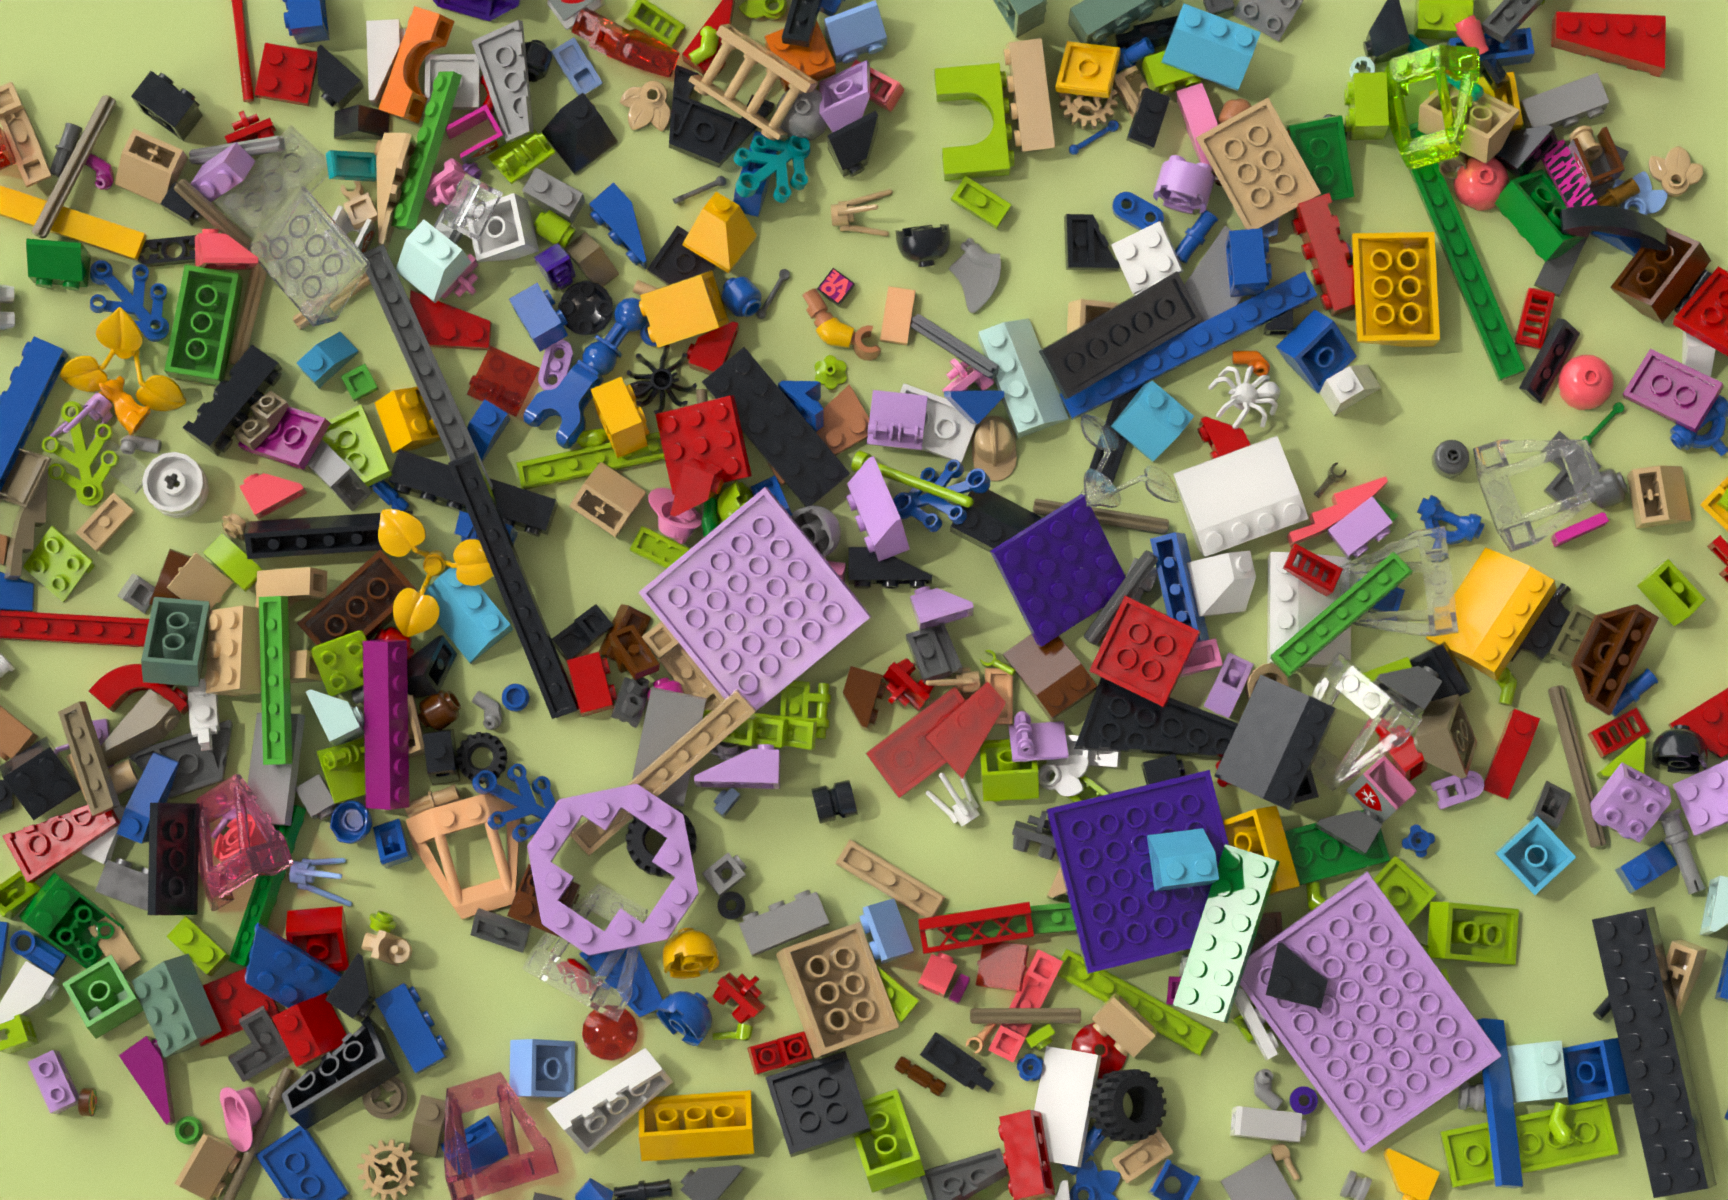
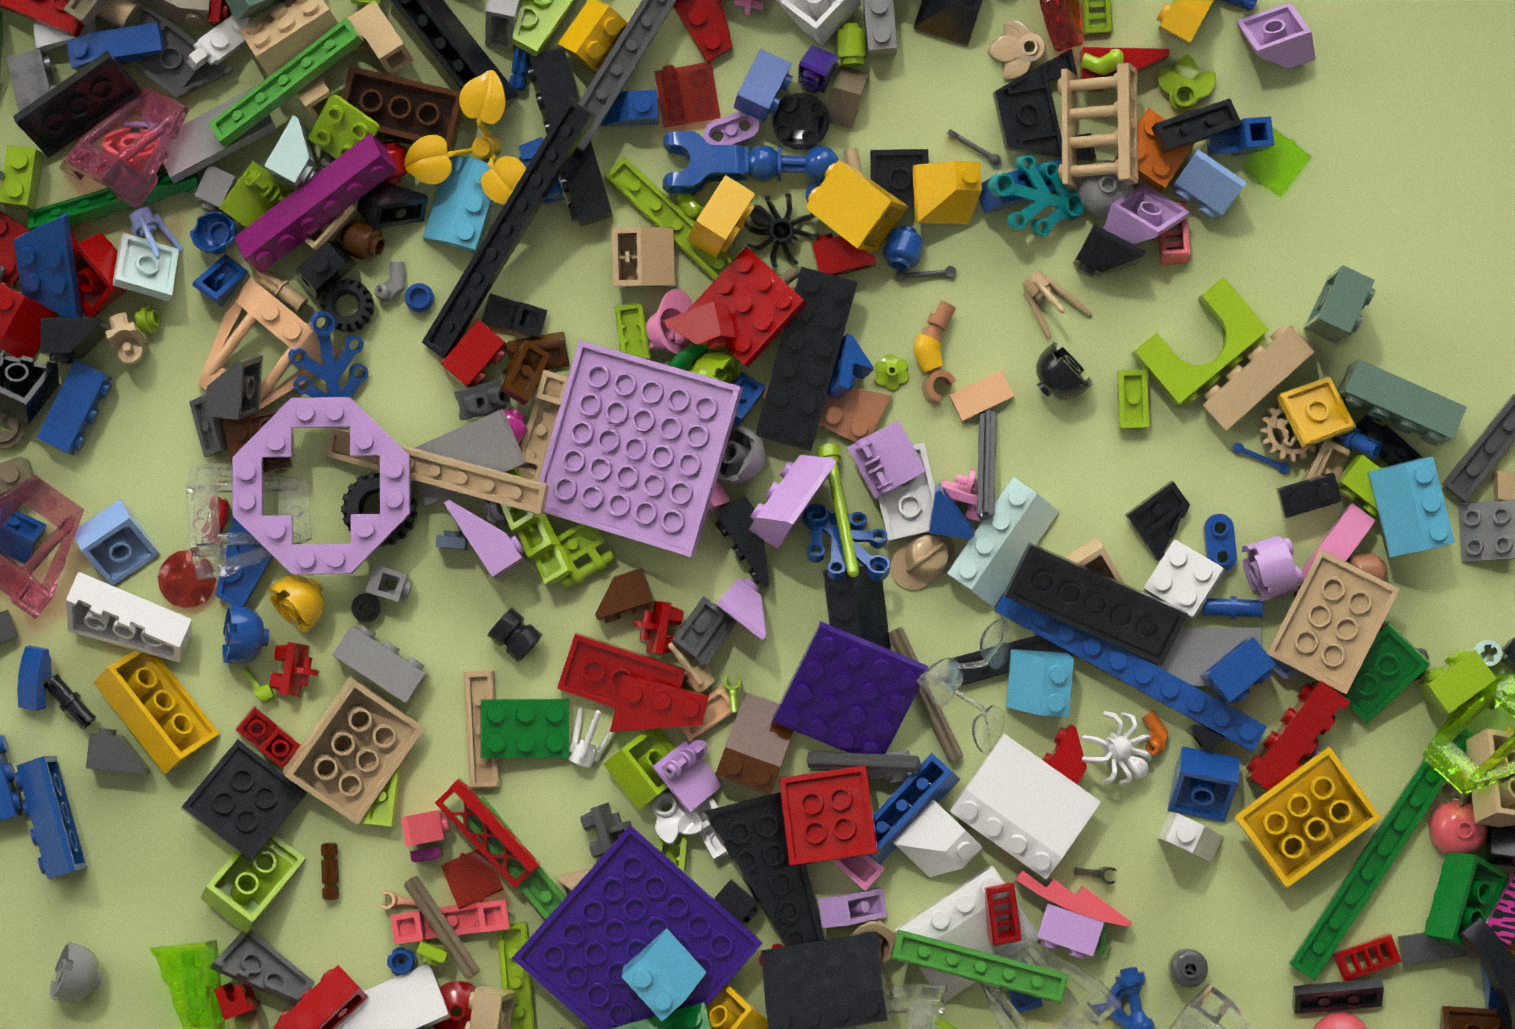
camera: 55 degrees right, 5 degrees up
blue slope [589,182,648,269] -> none
tile [817,268,855,307] -> none
light blue slope [859,898,914,964] -> none
black hinge [920,1032,995,1093] -> none
light grey arm [949,238,1001,313] -> none
none -> light aqua plate [112,233,179,302]
none -> dark grey slope [202,355,263,420]
none -> green plate [480,699,569,758]

